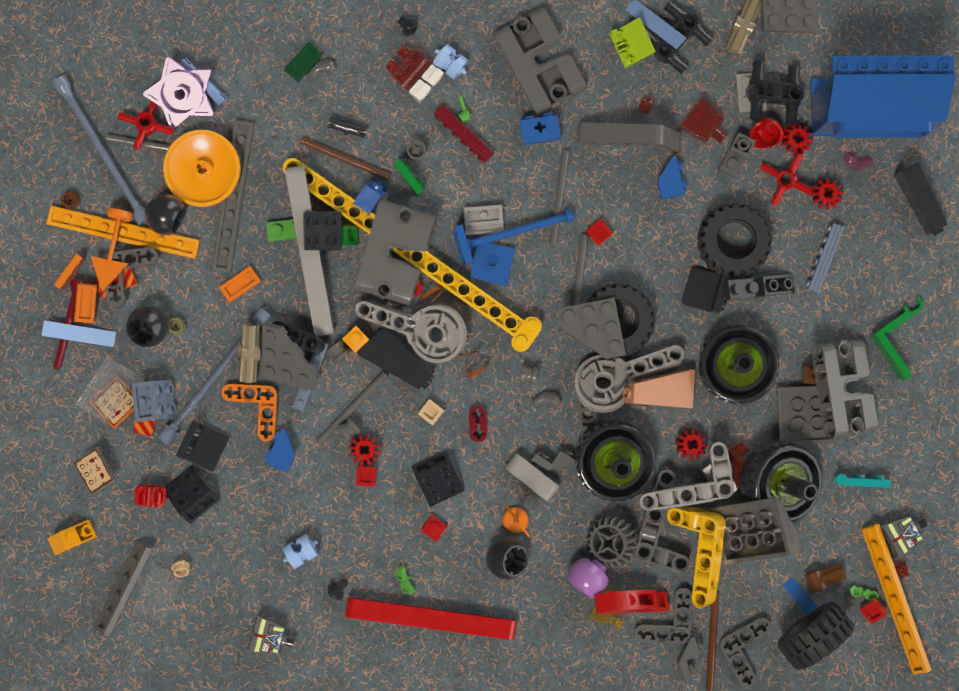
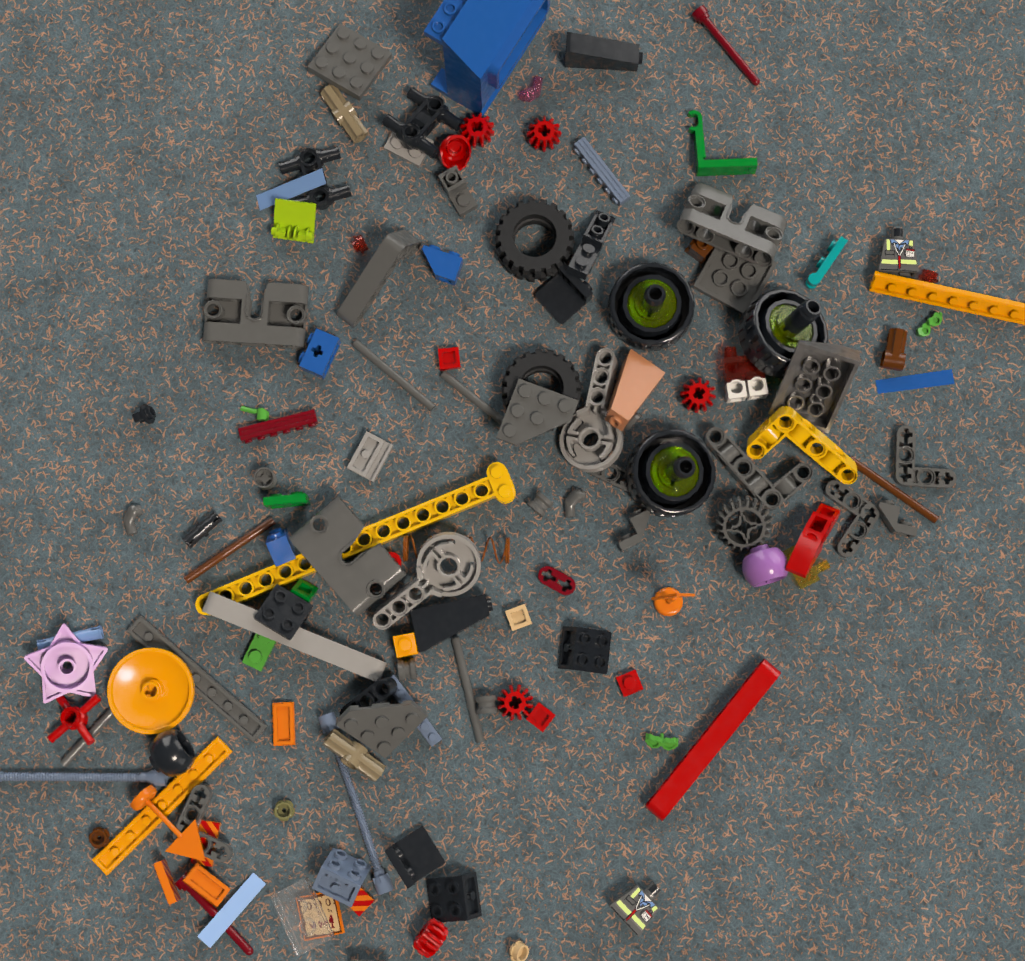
camera: 50 degrees left, 5 degrees down
black wheel [126,306,169,348] -> none
orange beam [221,384,278,442] -> none
blue slope [264,428,296,473] -> none
light blue wheel [282,534,318,569] -> none
dark green tile [284,42,324,83] -> none
black plate [328,580,348,600] -> none
clear red hips [386,46,444,103] -> none
light blue wheel [433,44,469,80] -> none
blue tile [452,209,574,268] -> none
blue plate [470,243,515,286] -> none
black wheel [486,538,528,580] -> none
light grey beam [504,453,560,502] -> none
light grey beam [638,442,734,511] -> none
clear red torso [679,98,727,144] -> none
red bar [760,152,814,206] -> none
black tyre [778,601,854,670] -> none
red plate [859,598,887,624] -> none

